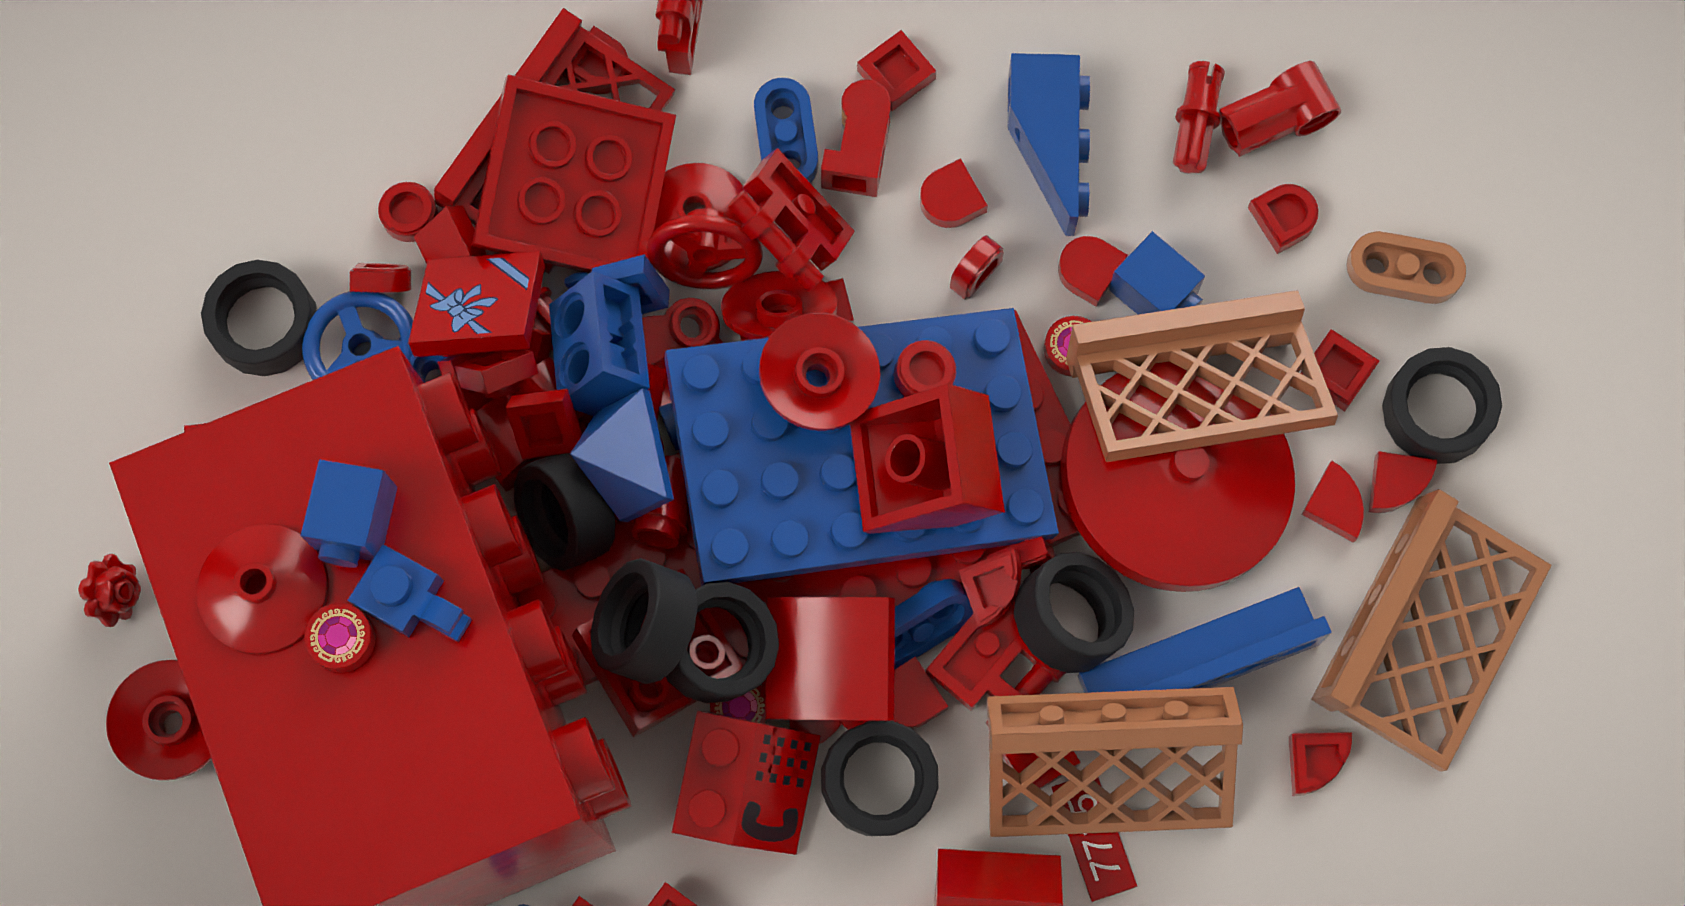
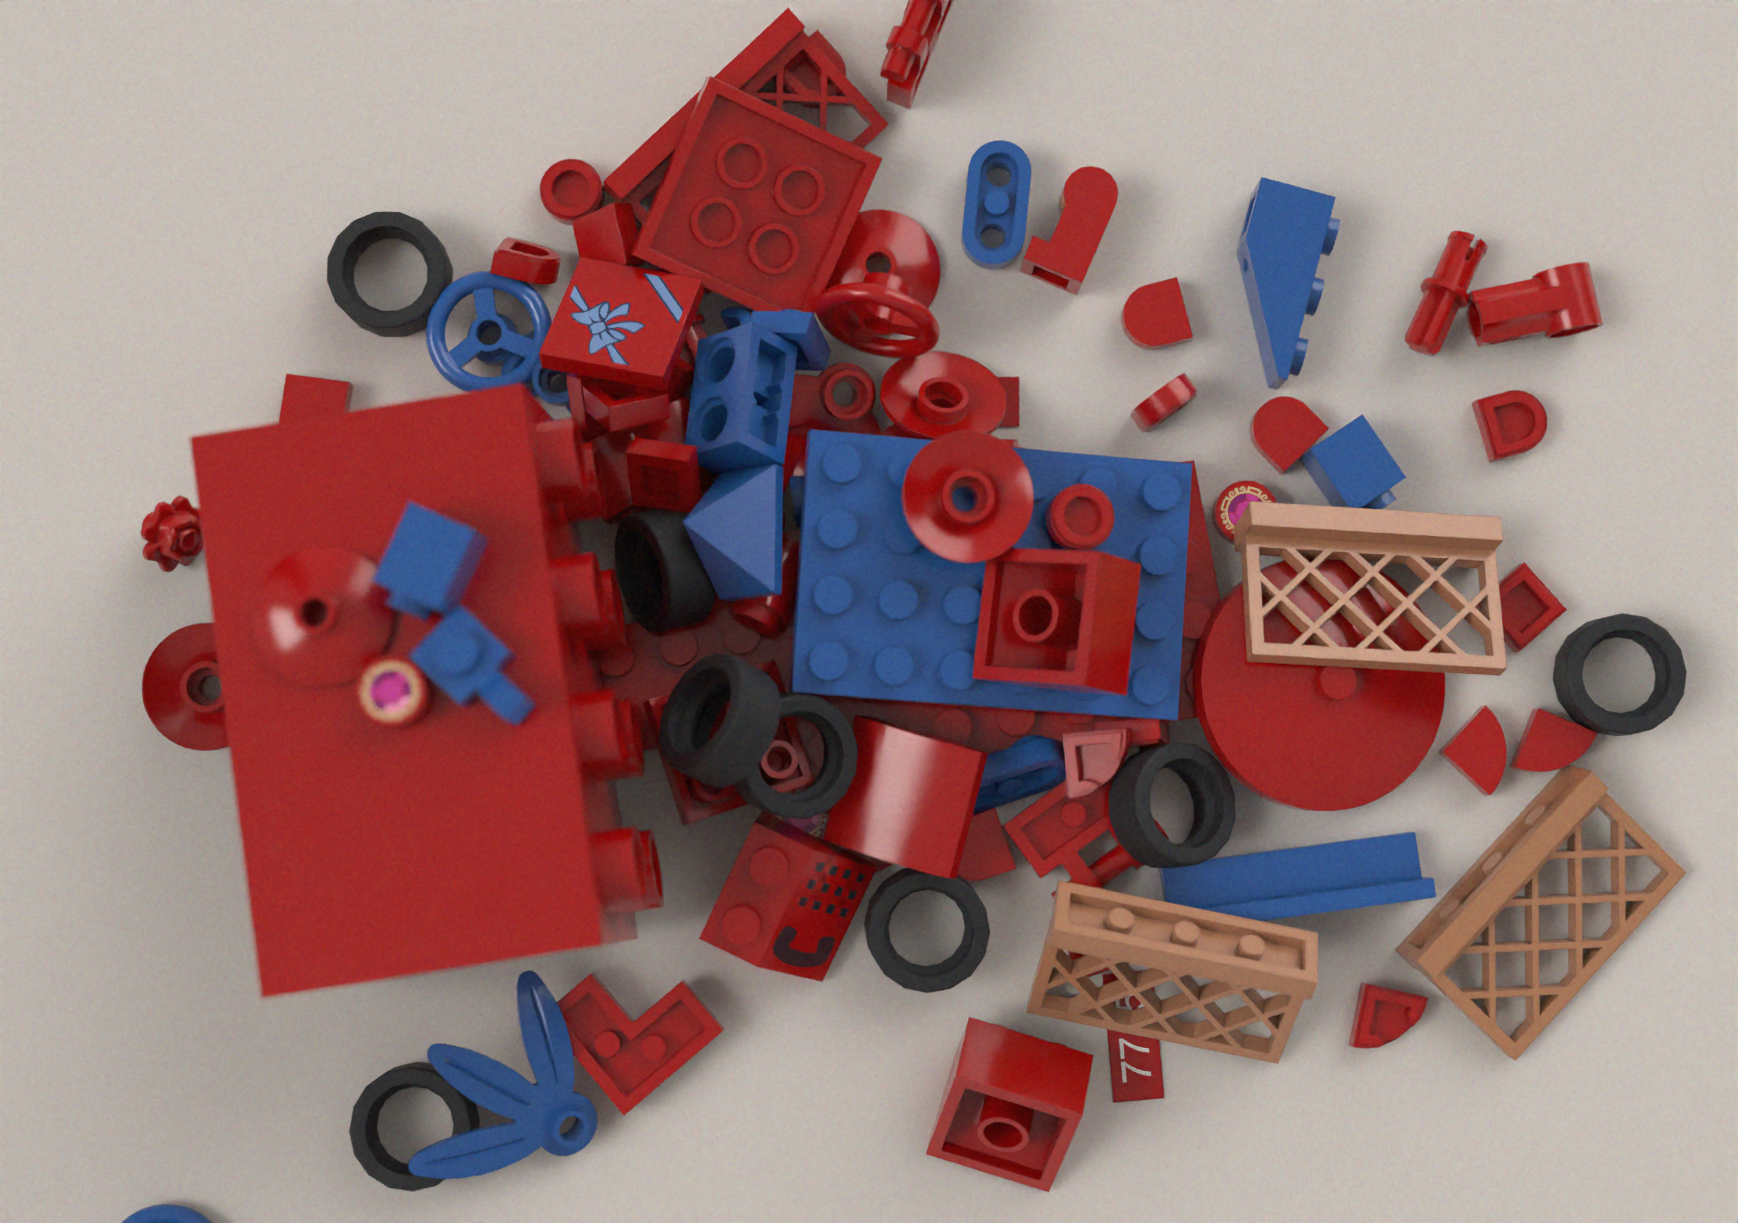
camera: 10 degrees right, 10 degrees up
red plate [727,148,855,291] -> none
red tile [857,30,936,111] -> none
nougat plate [1346,231,1466,304] -> none

